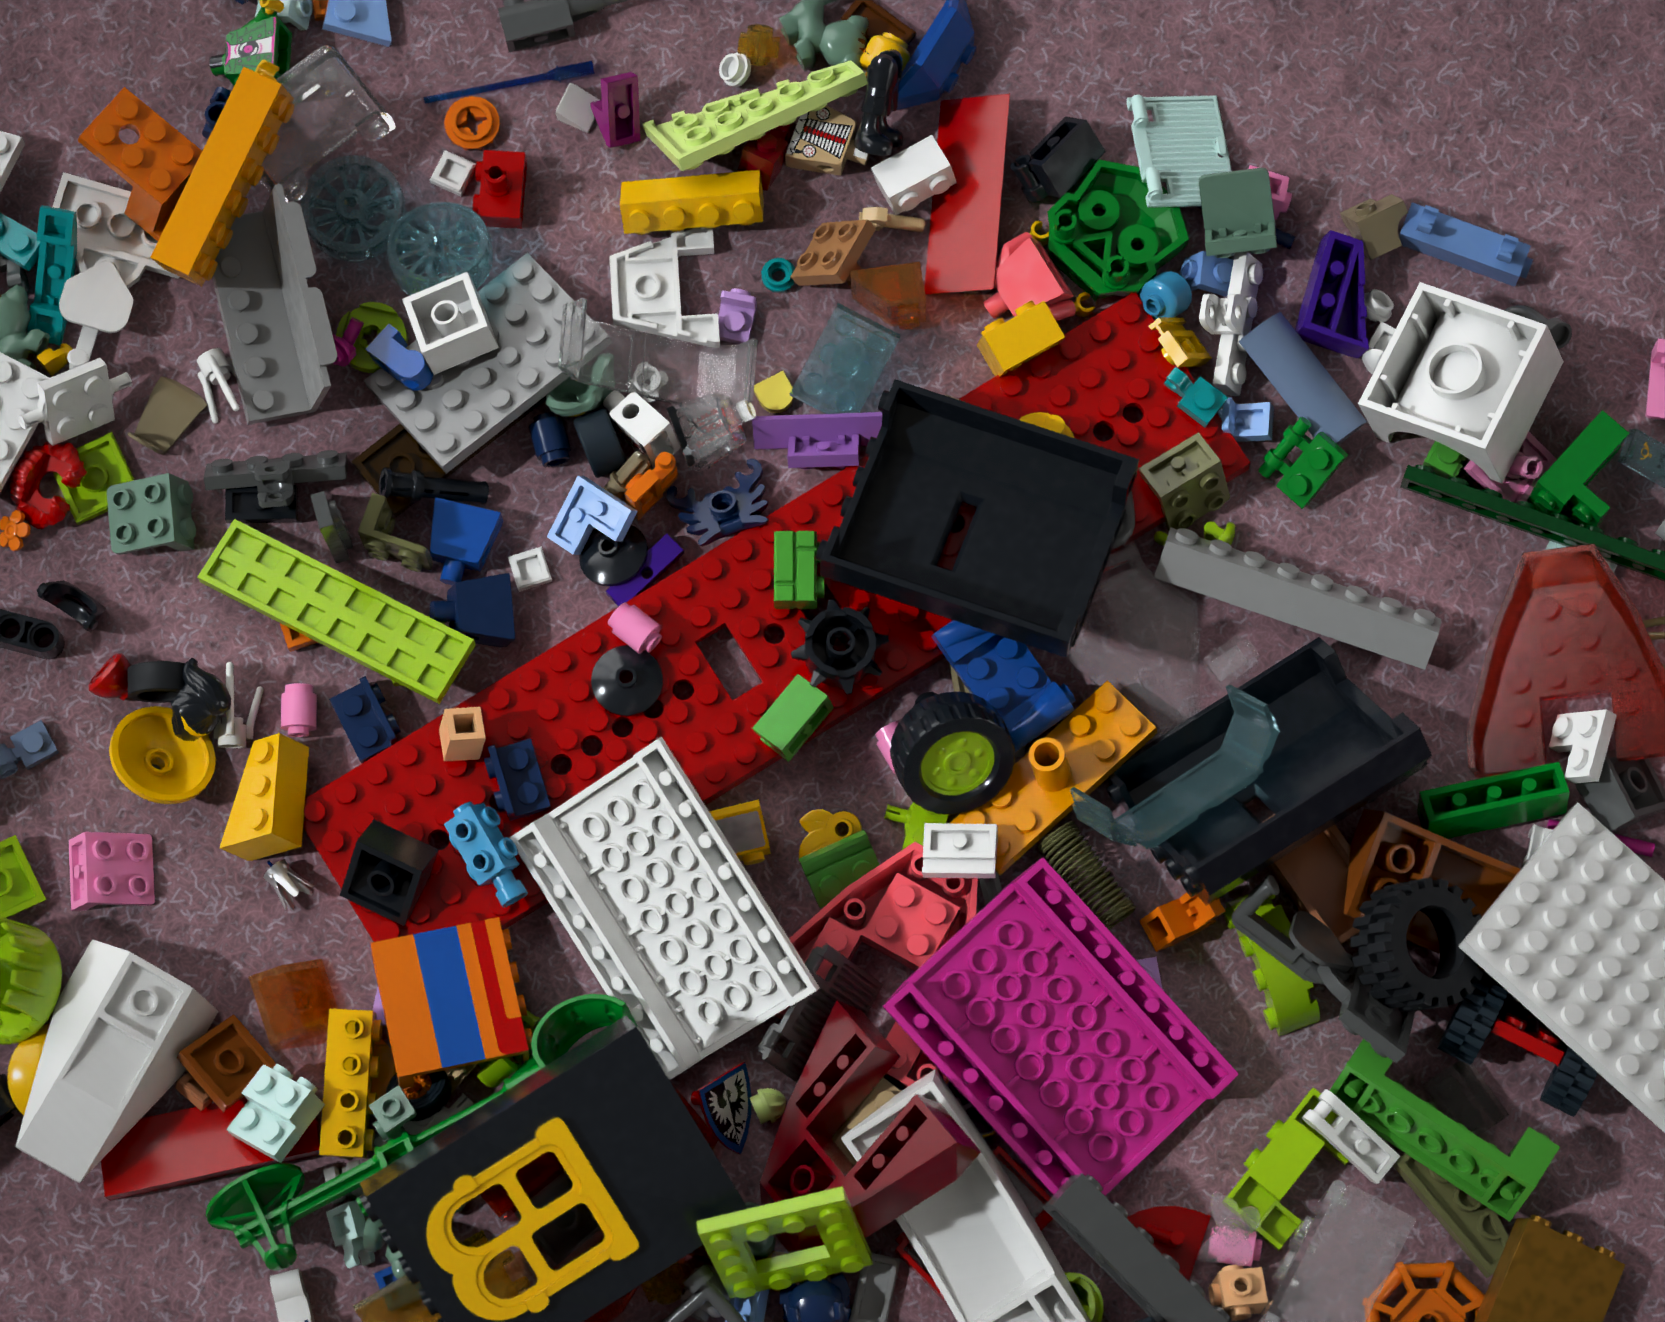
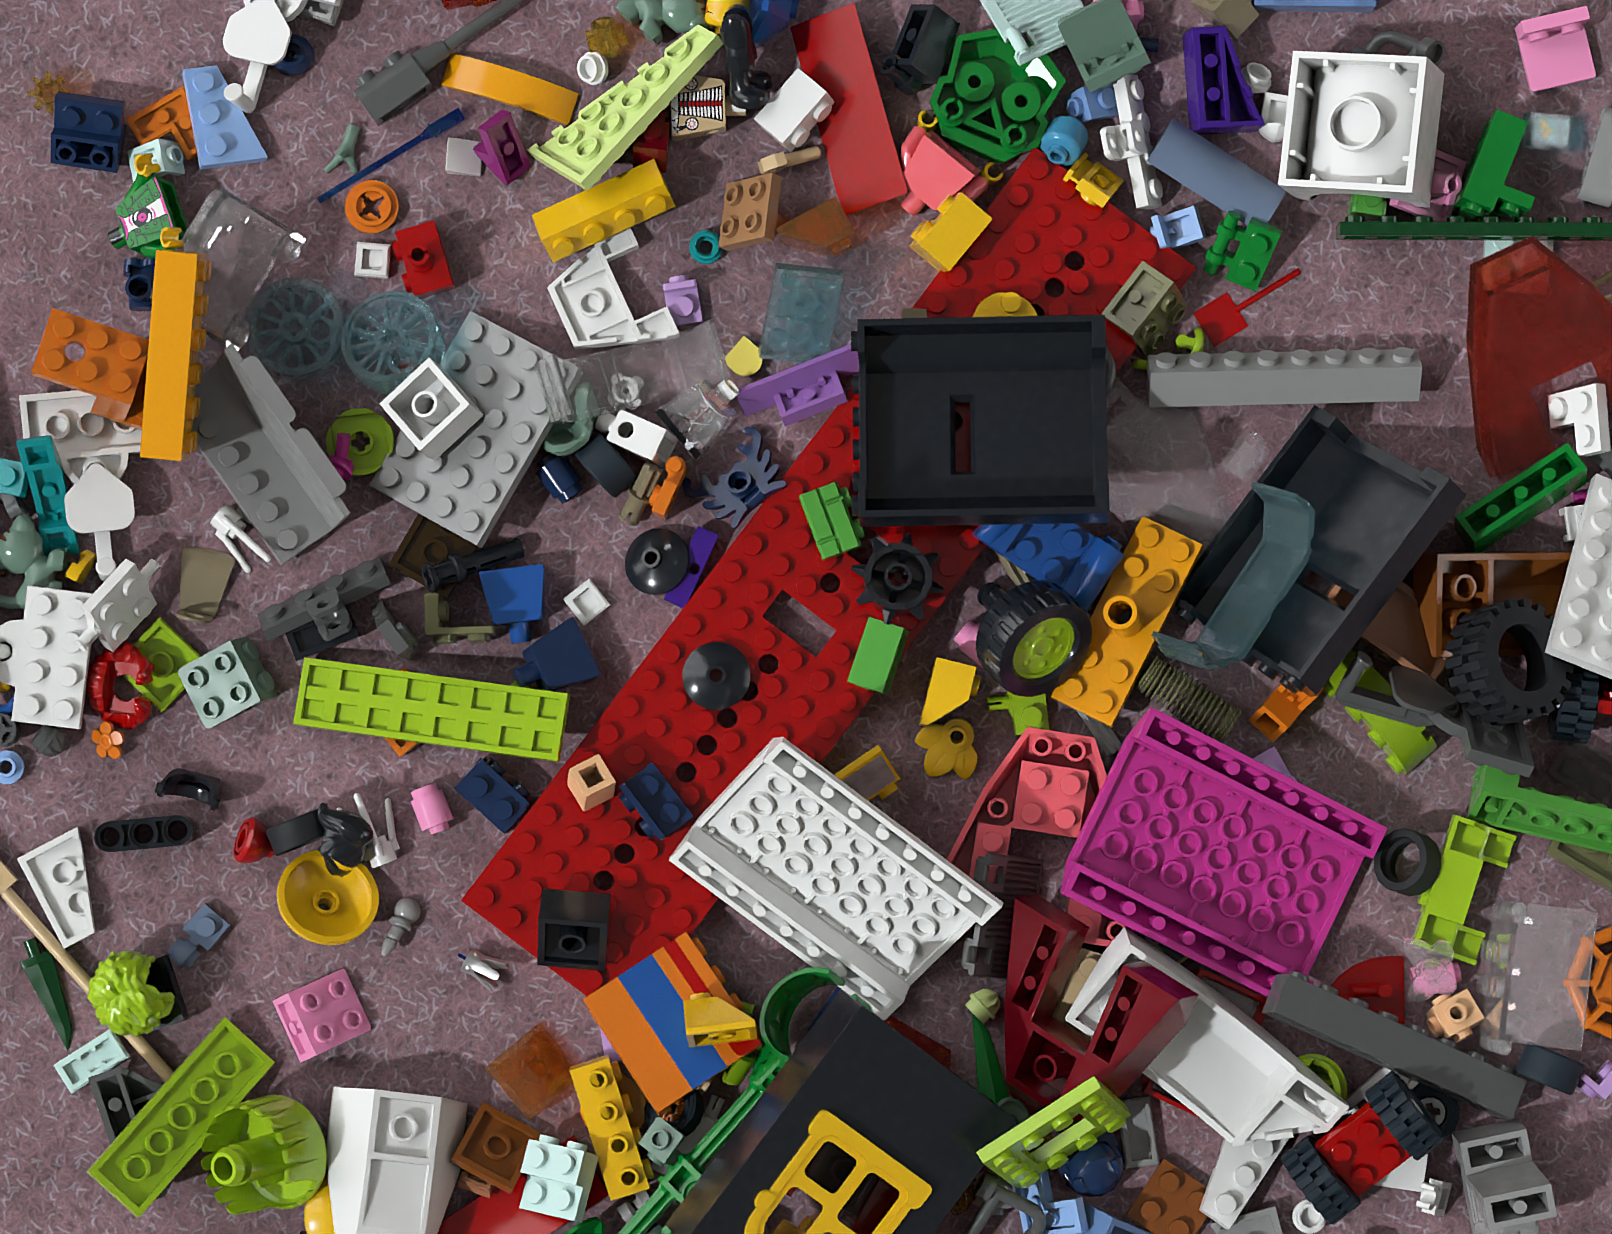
camera: 25 degrees left, 10 degrees up
yellow wedge [219,733,309,861] -> none
blue leg [366,324,433,391] -> none
dark azure brick [444,802,528,907] -> none
light blue plate [547,476,638,555] -> none
bright pink brick [608,602,662,654] -> none
shield [691,1062,752,1154] -> none
bright green plate [798,830,880,908] -> none
white plate [922,823,998,879] -> none
teal plate [1164,367,1228,428] -> none
white plate [1302,1089,1400,1184] -> none
none -> sand green bar [324,124,361,173]
none -> light grey bar [381,898,421,957]
none -> light orange slope [441,53,579,126]
none -> yellow slope [683,993,758,1048]
none -> yellow slope [919,657,981,727]
none -> green bar [972,1013,1009,1104]
none -> red piece [1193,269,1301,347]
none -> black tyre [1374,828,1441,897]

